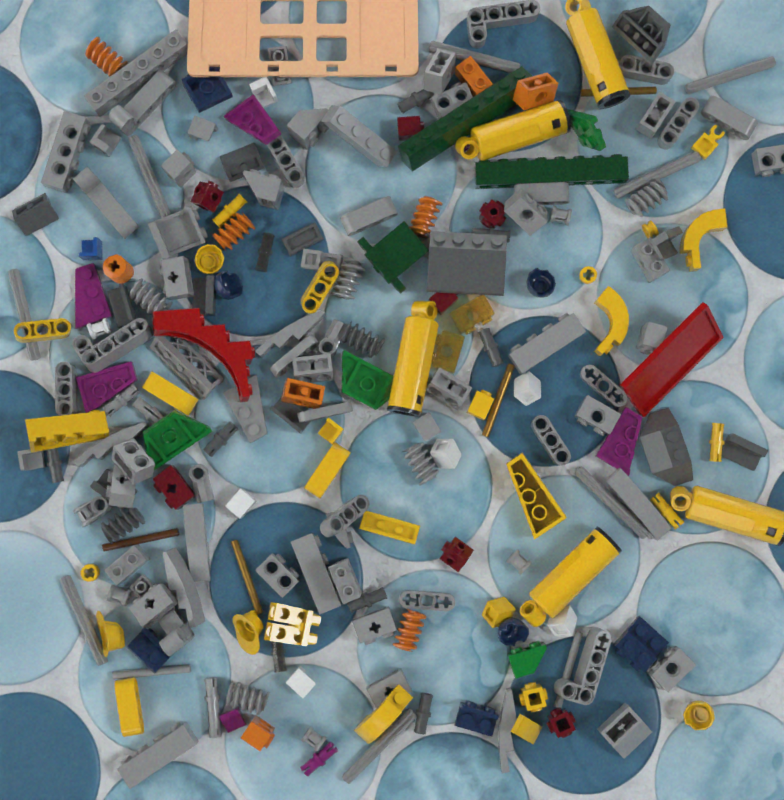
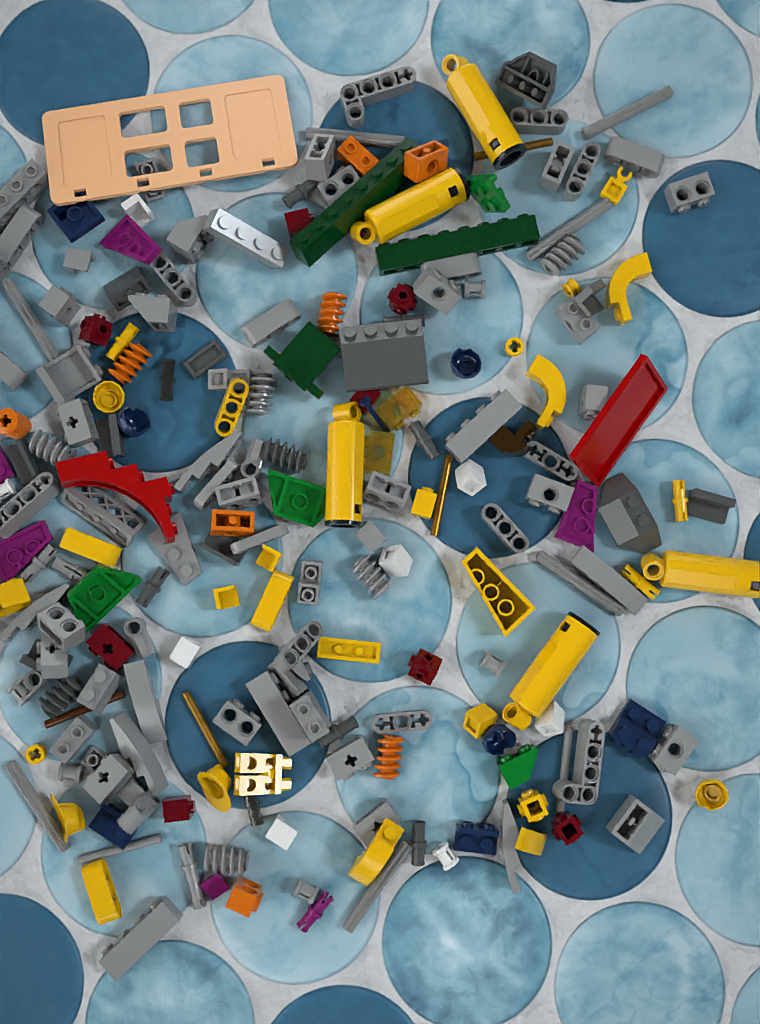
camera: 15 degrees left, 0 degrees up
none -> light grey brick [76,663,123,714]
none -> dark red brick [162,795,196,823]
none -> yellow panel [213,585,241,610]
none -> light grey slope [267,661,307,699]
none -> light grey slope [297,559,323,605]
none -> dark blue piece [359,395,390,435]
none -> white bush [432,841,459,871]
none -> dark brown brick [489,419,538,458]

